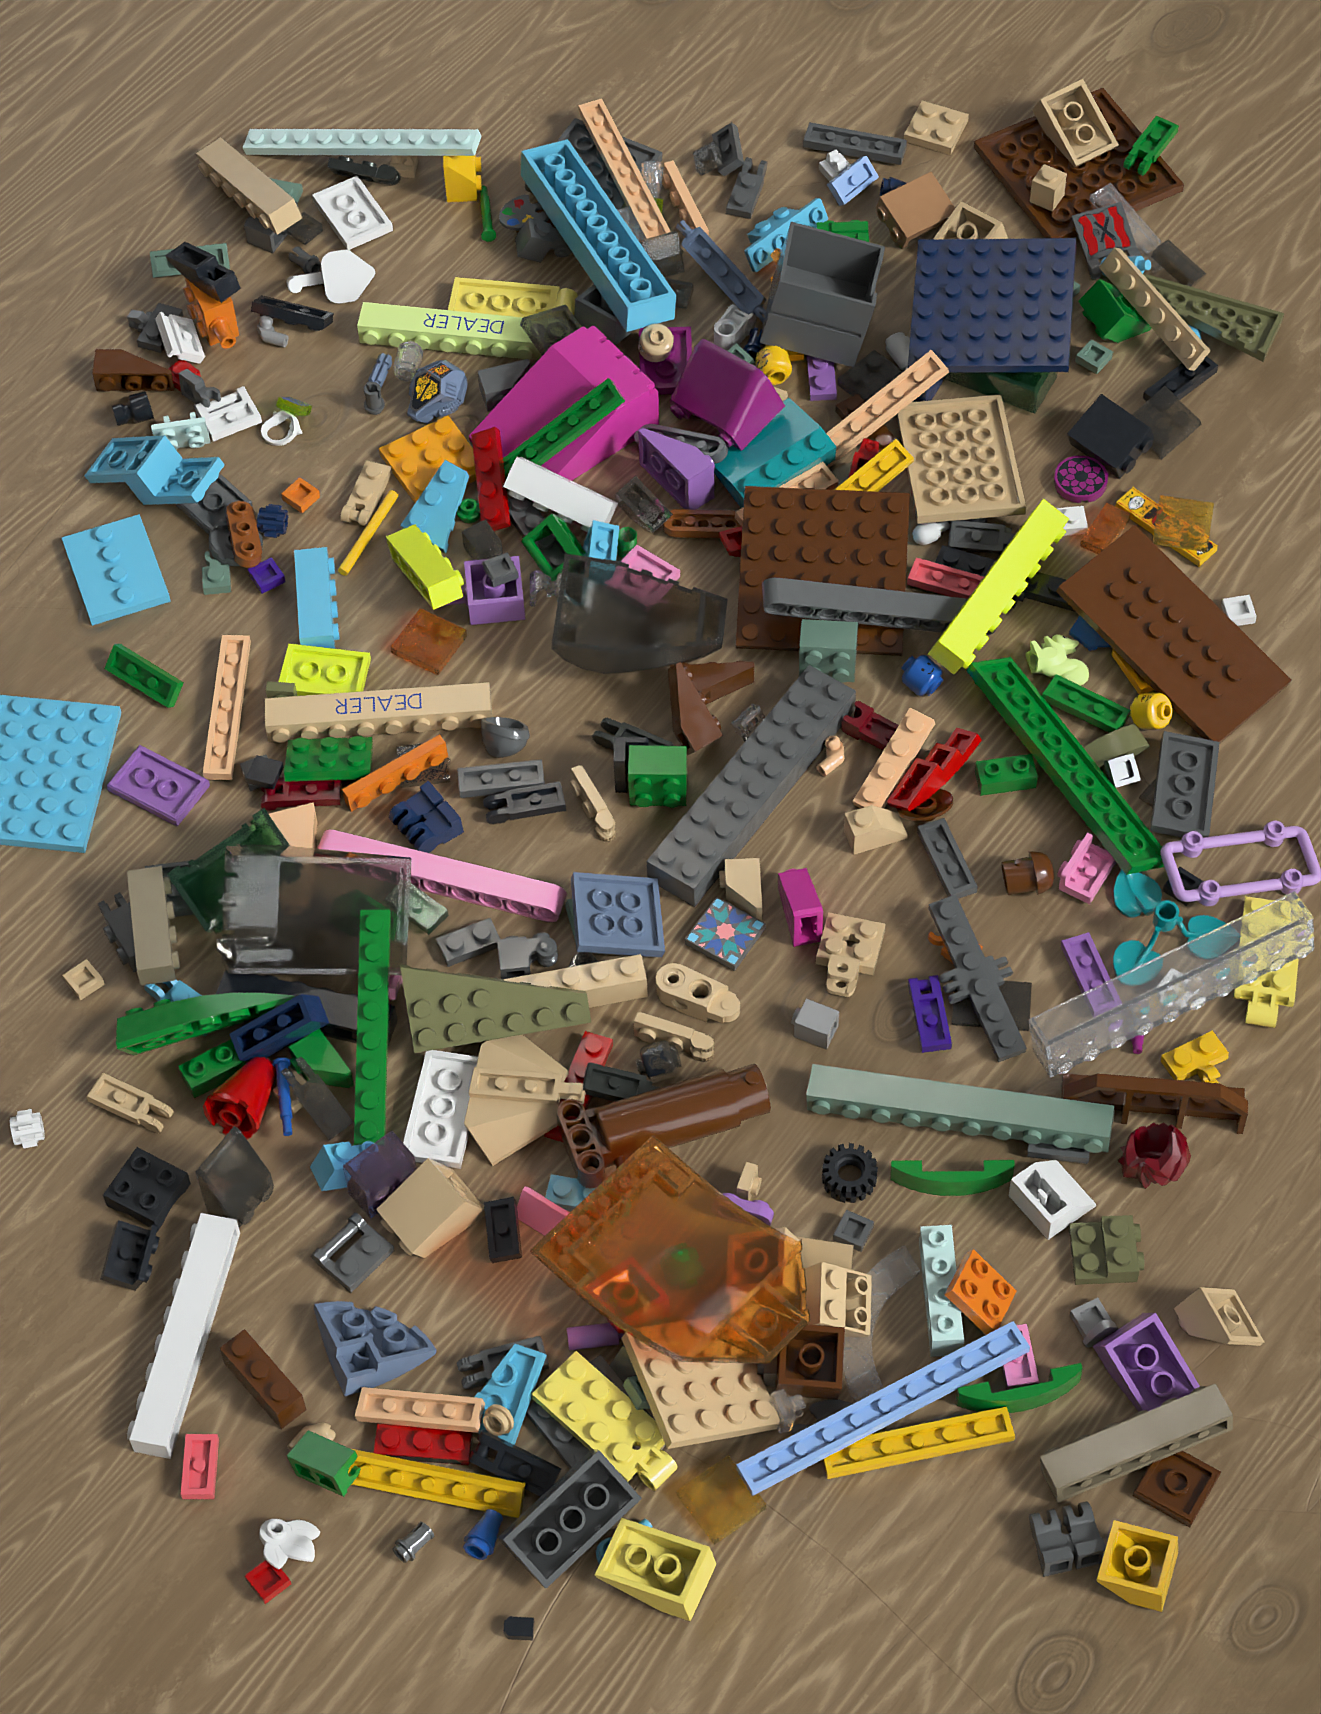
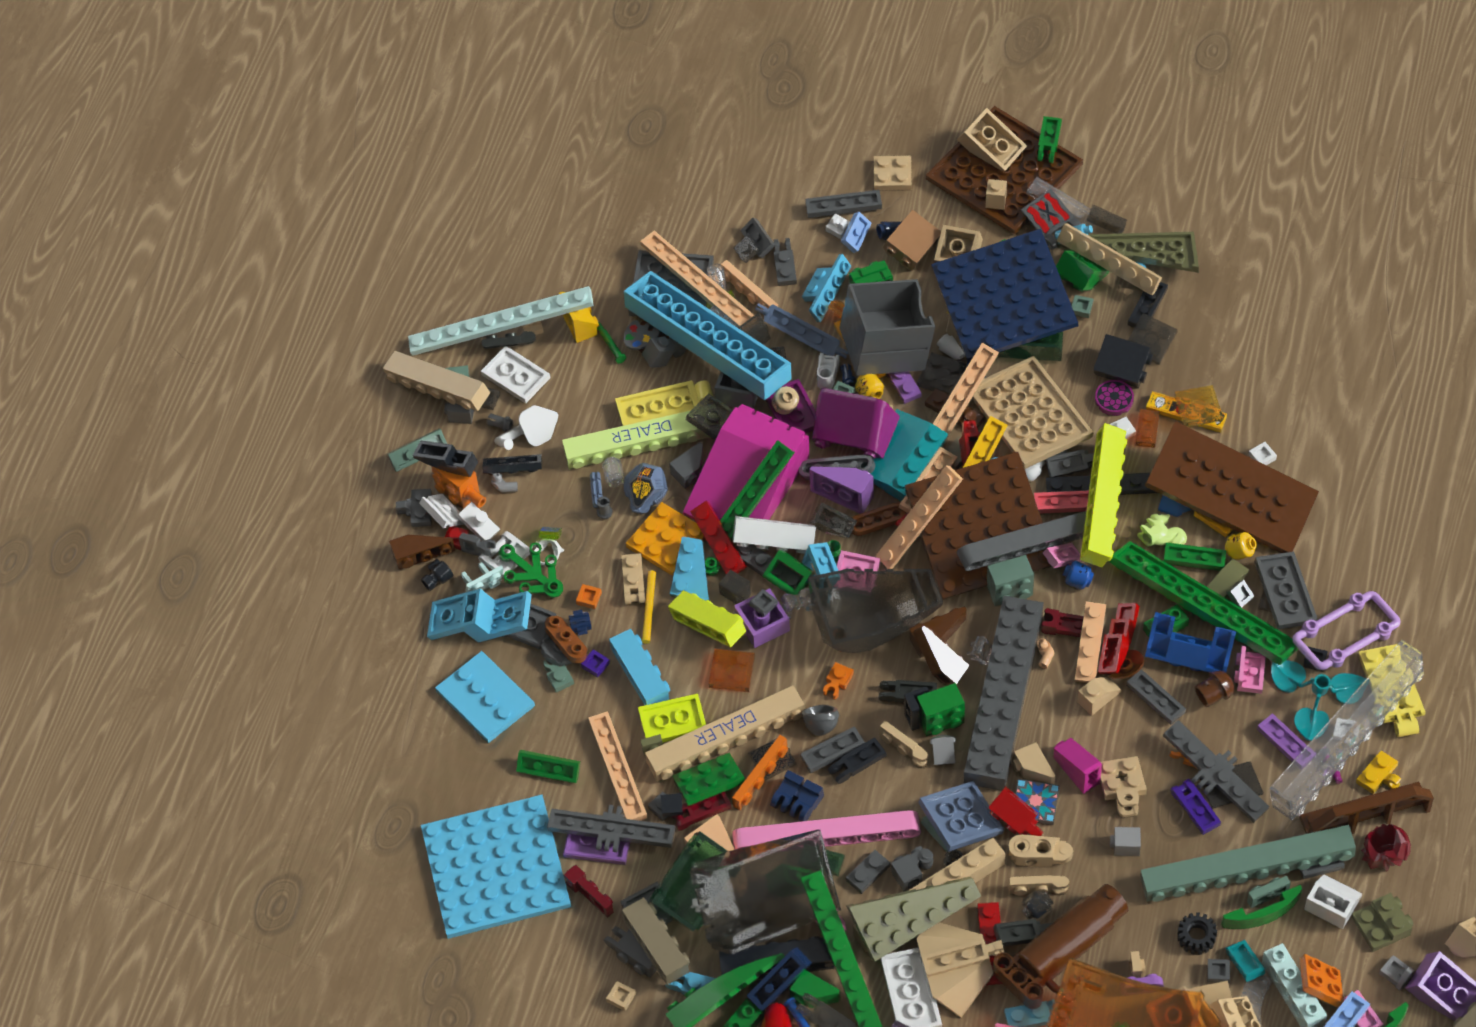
camera: 20 degrees left, 0 degrees up
none -> white tile [457,502,500,541]
none -> green plant [499,542,563,598]
none -> dark grey hinge [547,805,675,852]
none -> dark red plate [564,865,614,918]
none -> orange plate [823,662,854,700]
none -> light nougat plate [876,466,963,569]
none -> light grey tile [930,735,956,765]
none -> red hinge [988,786,1044,836]
none -> bright pink plate [1043,543,1081,568]
none -> blue bracket [1145,612,1236,673]
none -> teal tile [1226,940,1266,982]
none -> sand green plate [1247,876,1291,909]

